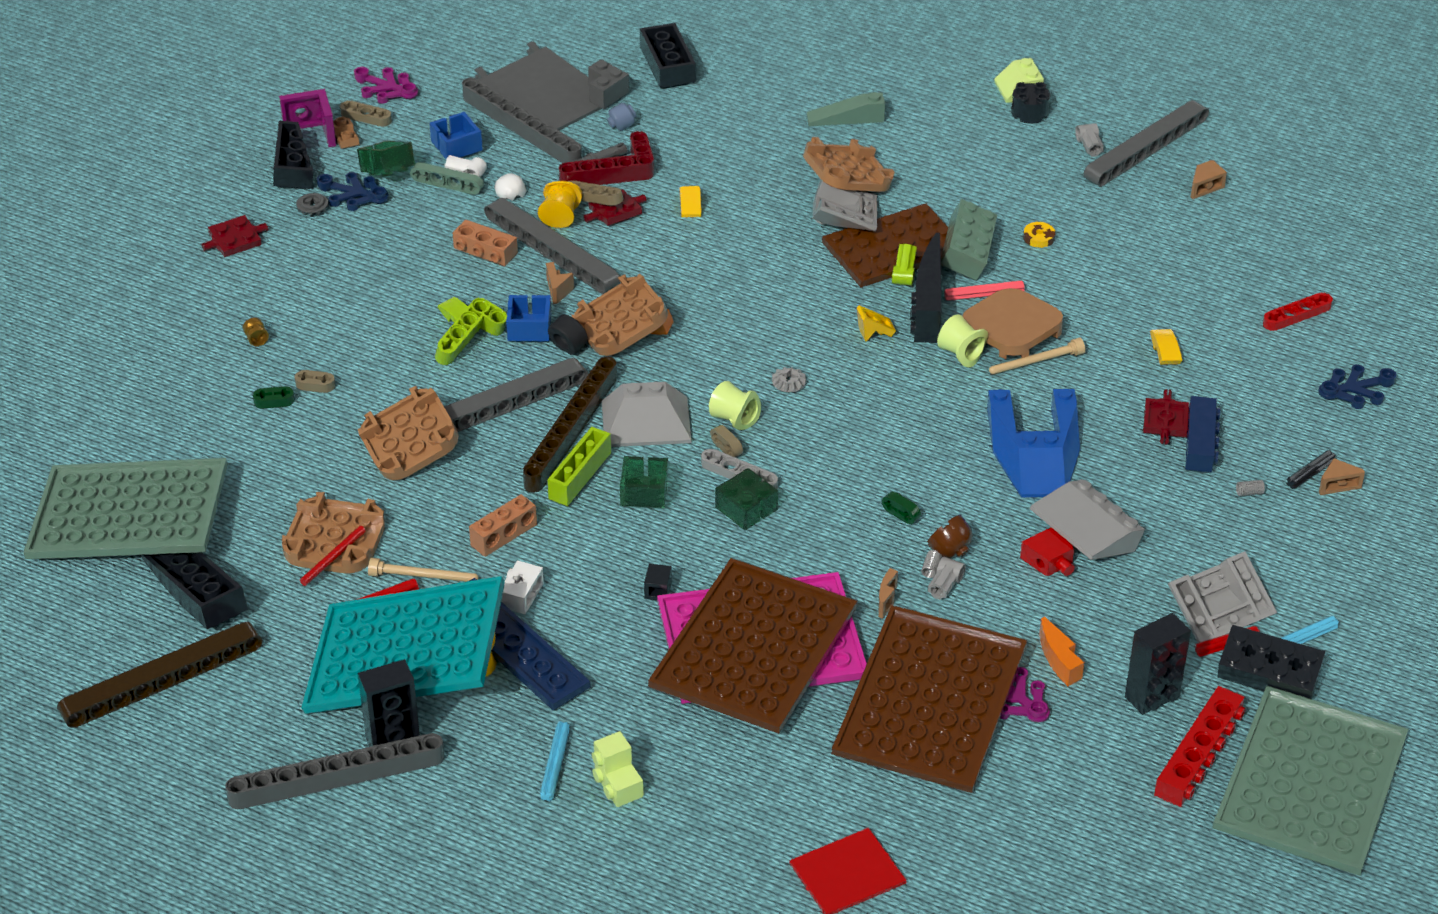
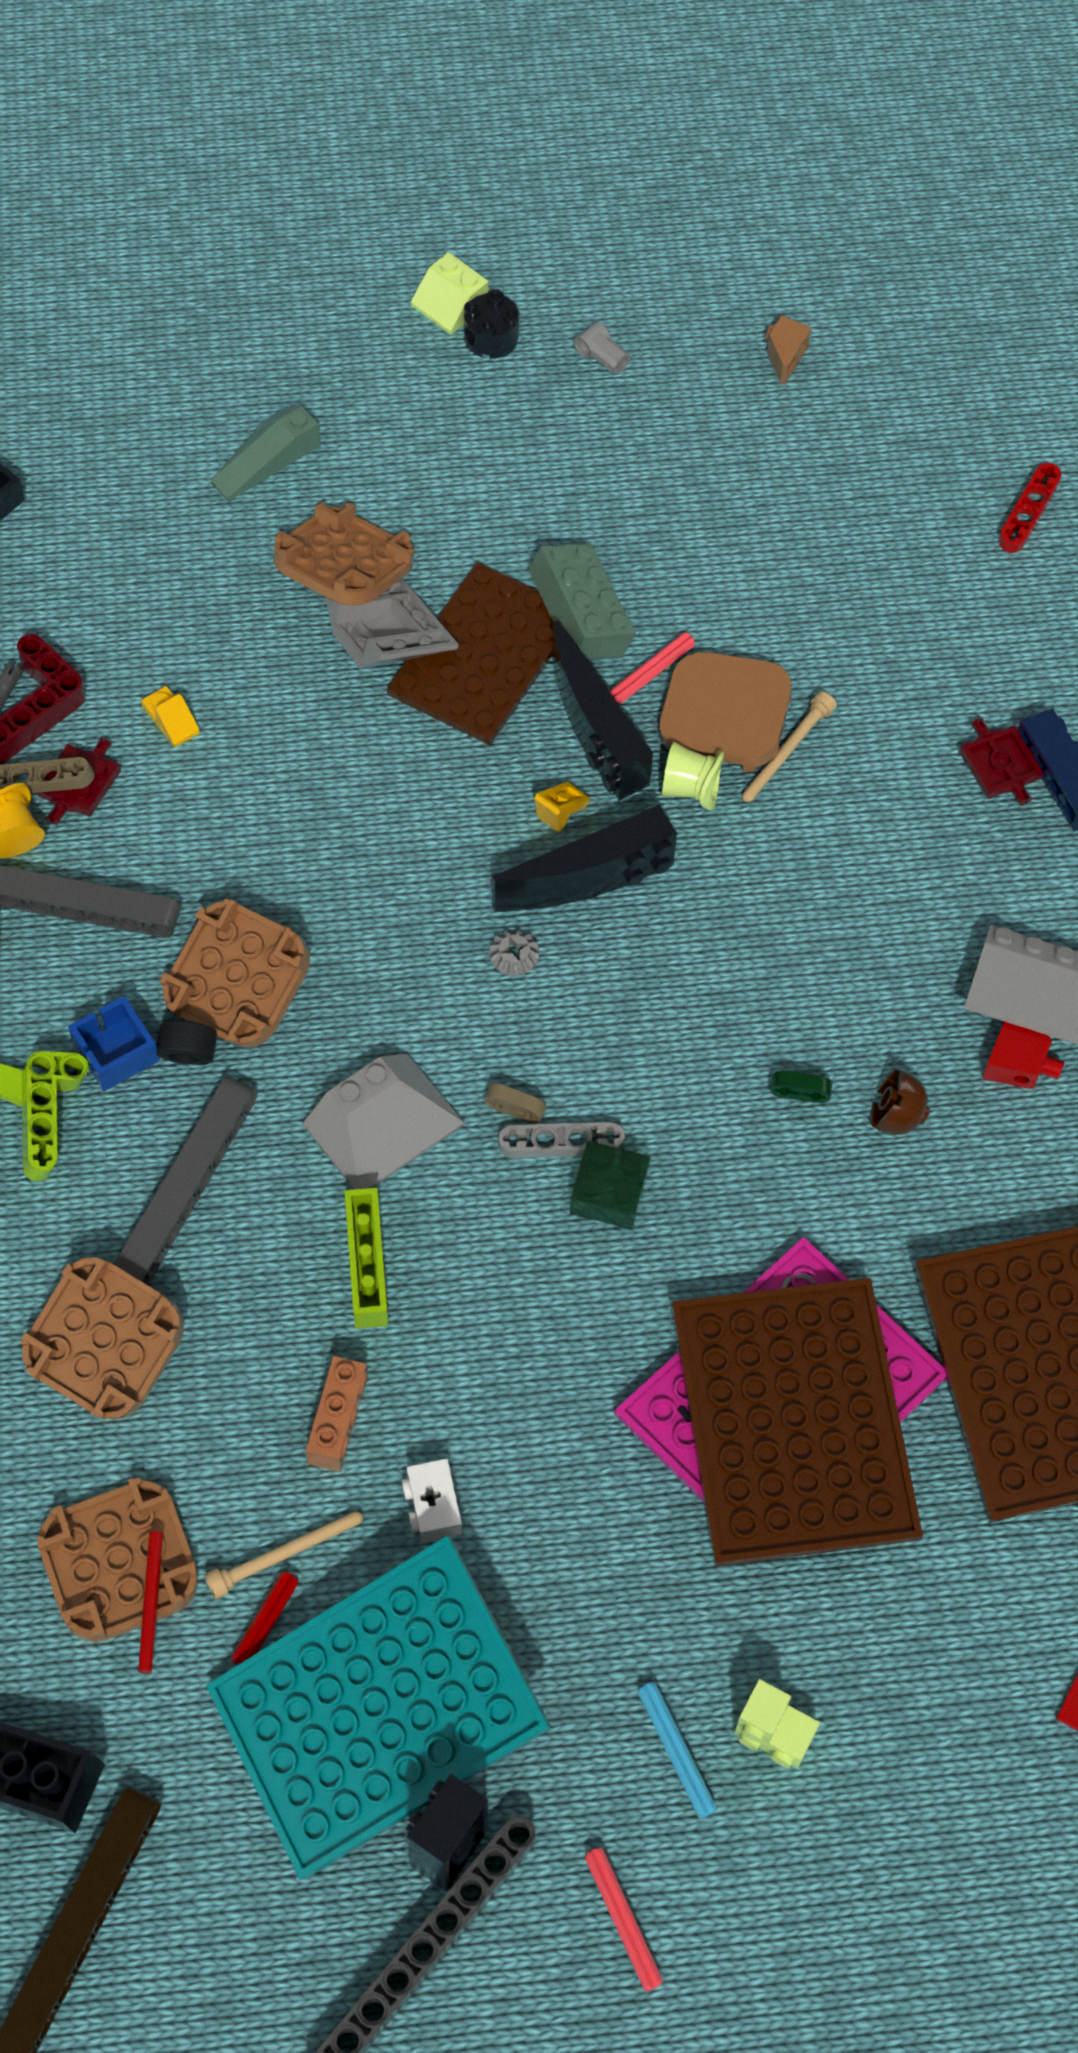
camera: 35 degrees left, 20 degrees up
dark blue plate [470,578,590,710] -> none
dark brown beam [523,357,617,493] -> none
medium nougat slope [546,262,574,304] -> none
clear green piece [620,456,668,508] -> none
black brick [644,563,672,600] -> none
yellowish green hat [709,381,761,430] -> none
medium nougat slope [878,568,898,619] -> none
lime piece [892,244,917,286] -> none
light grey piece [921,550,942,578] -> none
light grey piece [928,557,966,600] -> none
blue wedge [987,389,1080,498] -> none
yellow piece [1023,222,1055,248] -> none
dark grey beam [1083,100,1209,187] -> none
yellow slope [1150,329,1182,365] -> none
none -> black slope [492,805,677,912]
none -> coral axle [585,1847,662,1991]

